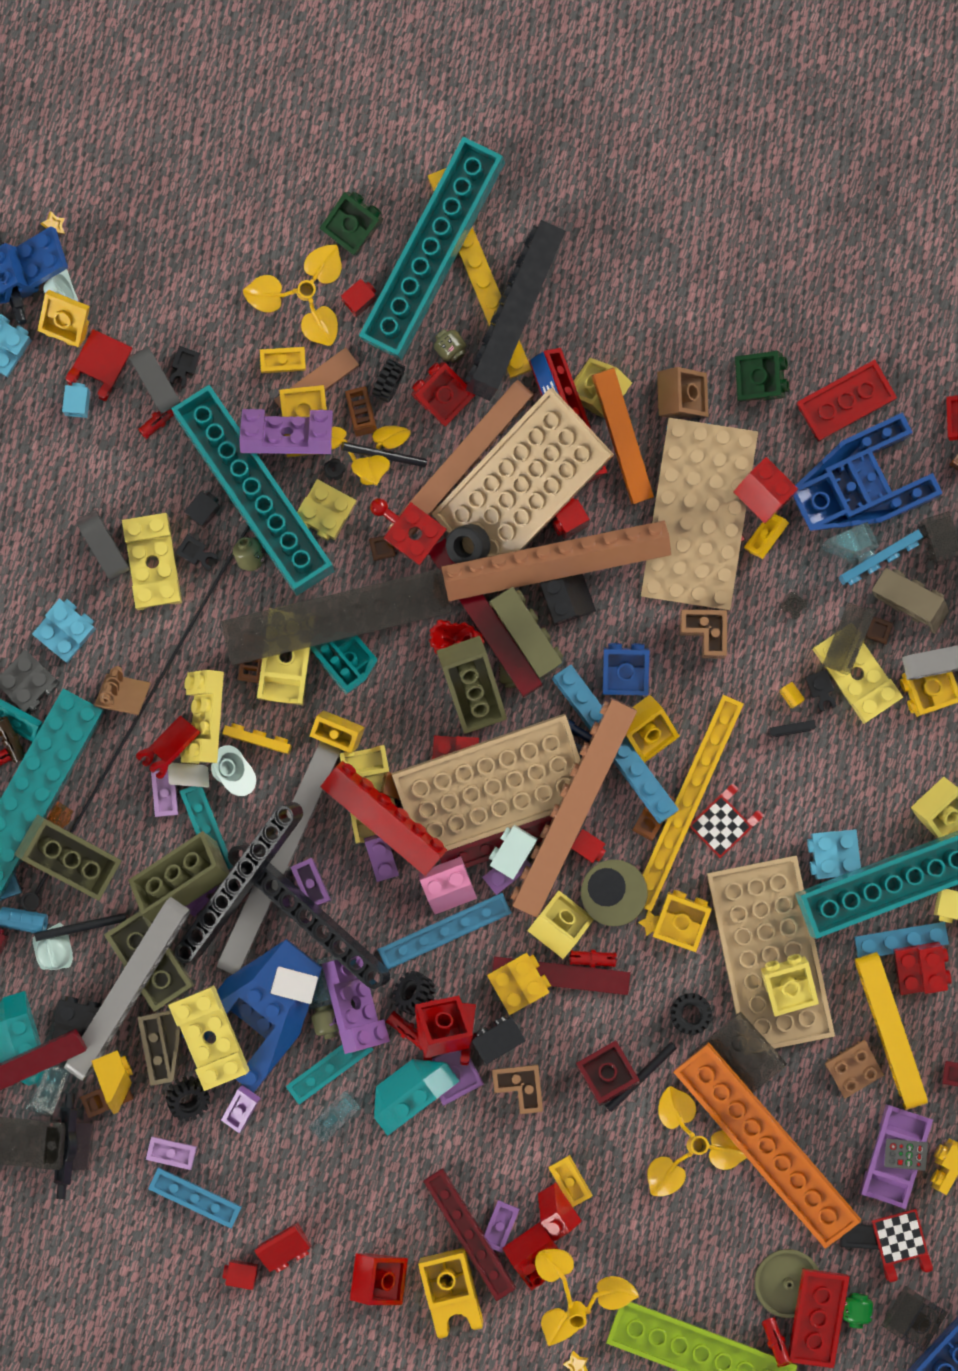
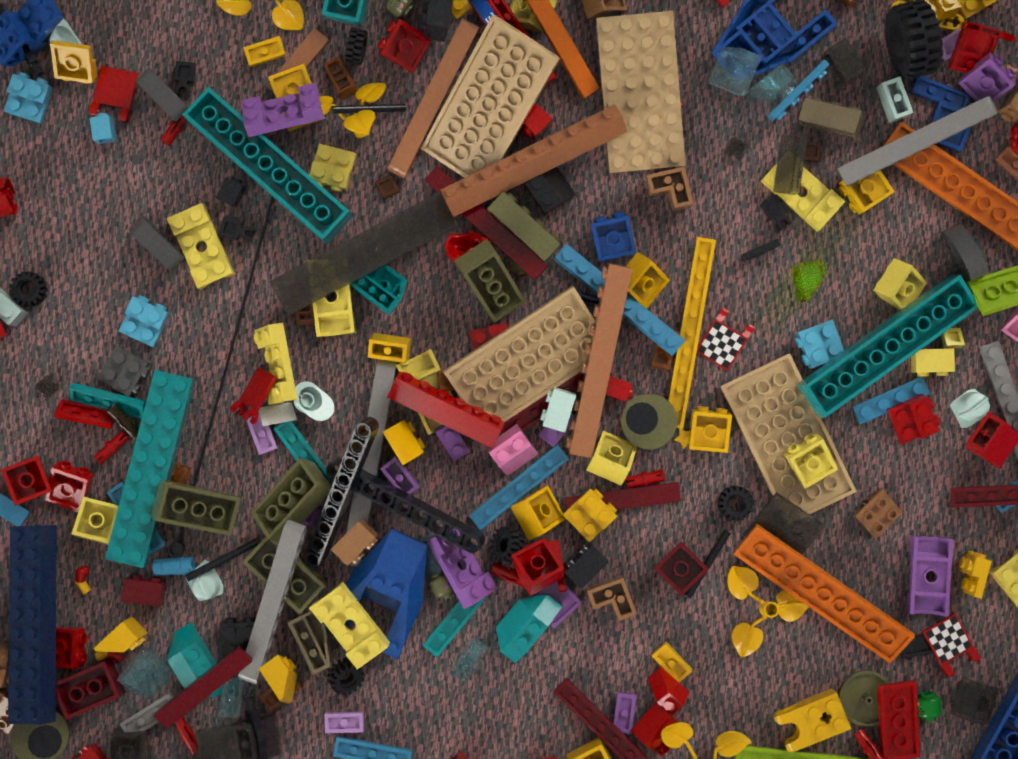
camera: 10 degrees left, 5 degrees up
medium nougat hinge [94,666,151,715] -> none
plate [221,1085,261,1133] -> none
yellow plate [222,723,292,755] -> none
olive head [232,537,265,571] -> none
white sticker [271,967,318,1004] -> none
black plate [323,458,346,480] -> none
red plate [370,498,447,566] -> none
black tyre [446,524,491,564] -> none
red slope [733,457,798,524] -> none
yellow plate [744,514,789,559] -> none
yellow slope [780,682,805,709] -> none
yellow beam [855,952,928,1110] -> none
dark grey sticker [884,1139,928,1171] -> none
none -> medium nougat brick [330,518,379,566]
none -> yellow slope [383,420,426,465]
none -> yellow slope [511,485,566,540]
none -> clear light blue slope [708,46,762,97]
none -> yellow brick [773,689,851,752]
none -> clear neon green slope [791,259,827,304]

